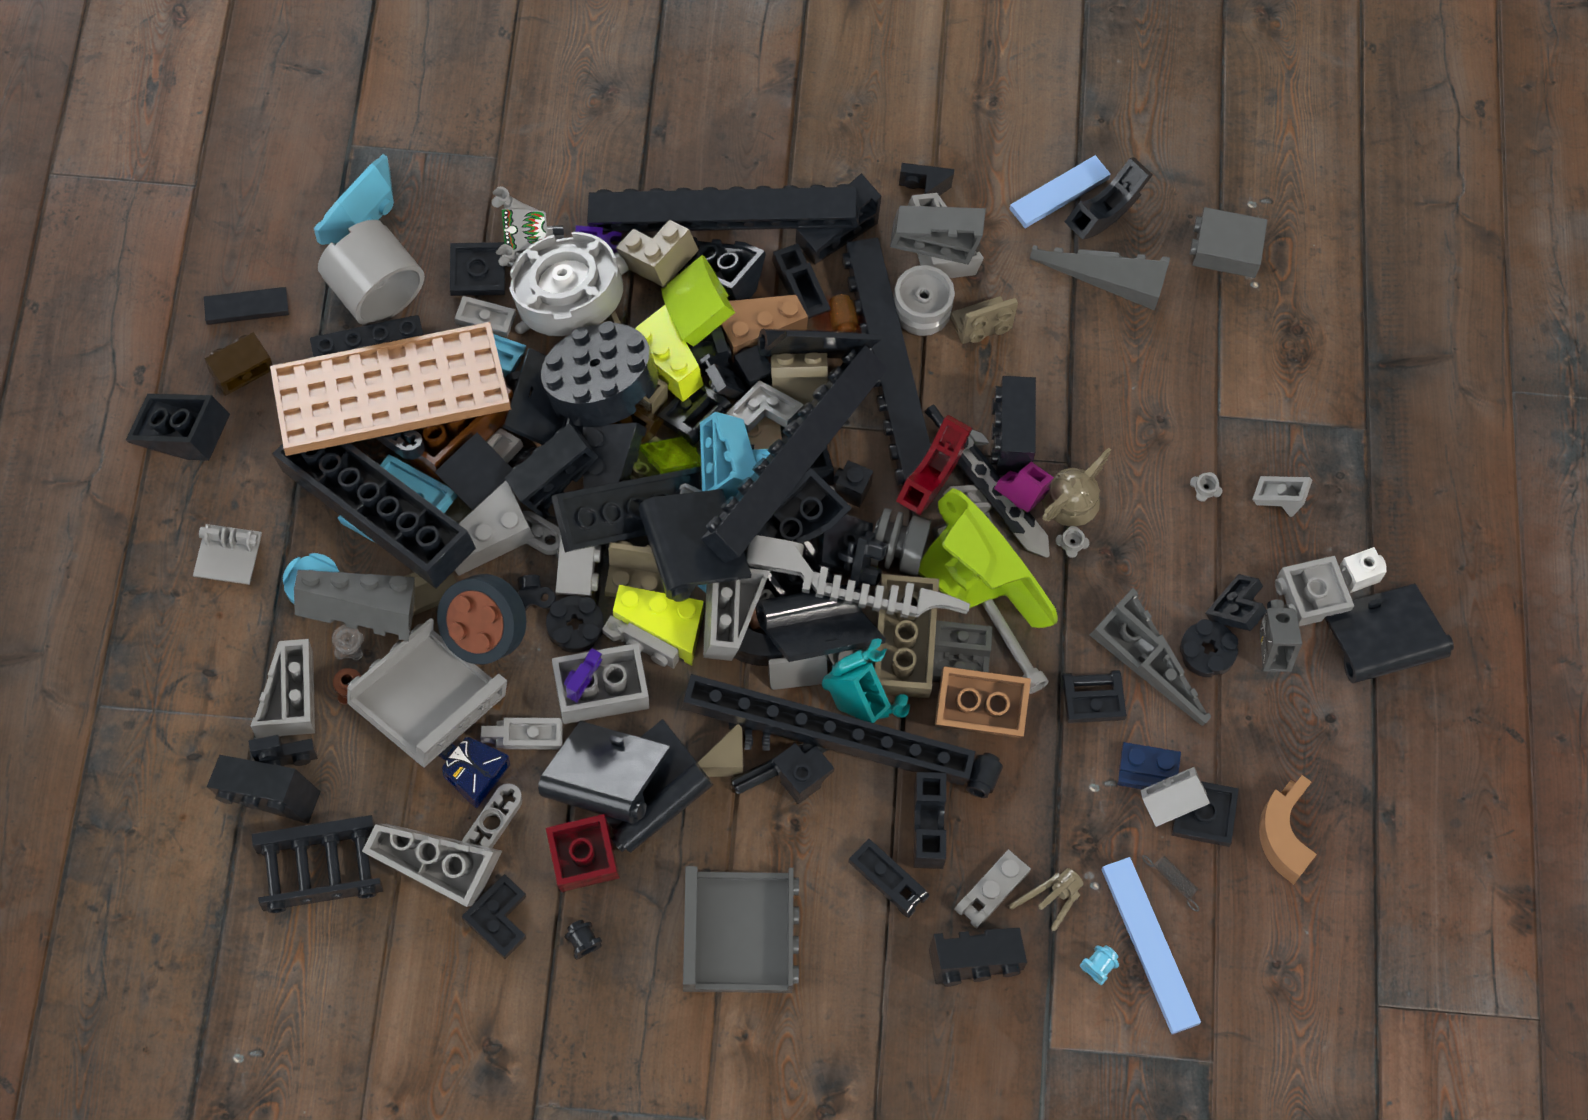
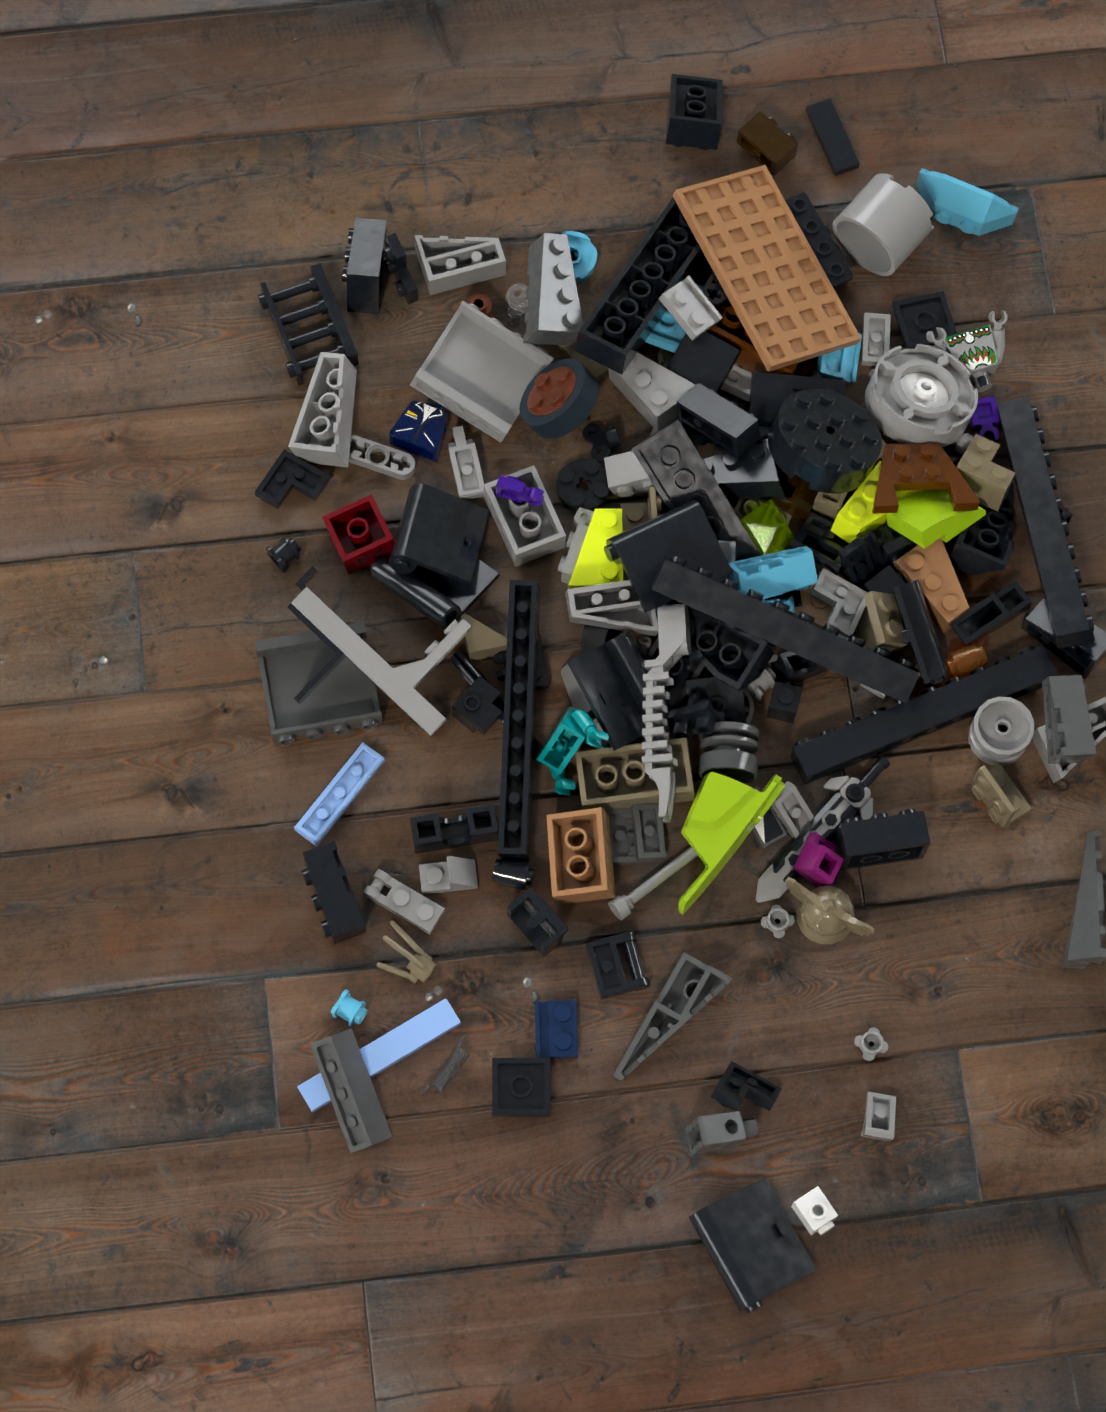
camera: 80 degrees right, 5 degrees up
light grey hinge [193,524,262,585] -> none
black plate [848,839,930,918] -> none
dark red arch [896,415,973,515] -> none
light grey hinge [1141,767,1210,827] -> none
black plate [1180,619,1238,677] -> none
medium nougat arch [1259,775,1317,885] -> none
light grey plate [1275,556,1354,626] -> none
none -> light grey piece [287,566,471,736]
none -> light blue tile [294,742,385,847]
none -> dark grey panel [310,1029,392,1153]
none -> light grey slope [419,856,478,895]
none -> black window [507,887,569,957]
none -> light grey plate [659,276,723,341]
none -> reddish brown wing [872,442,980,514]

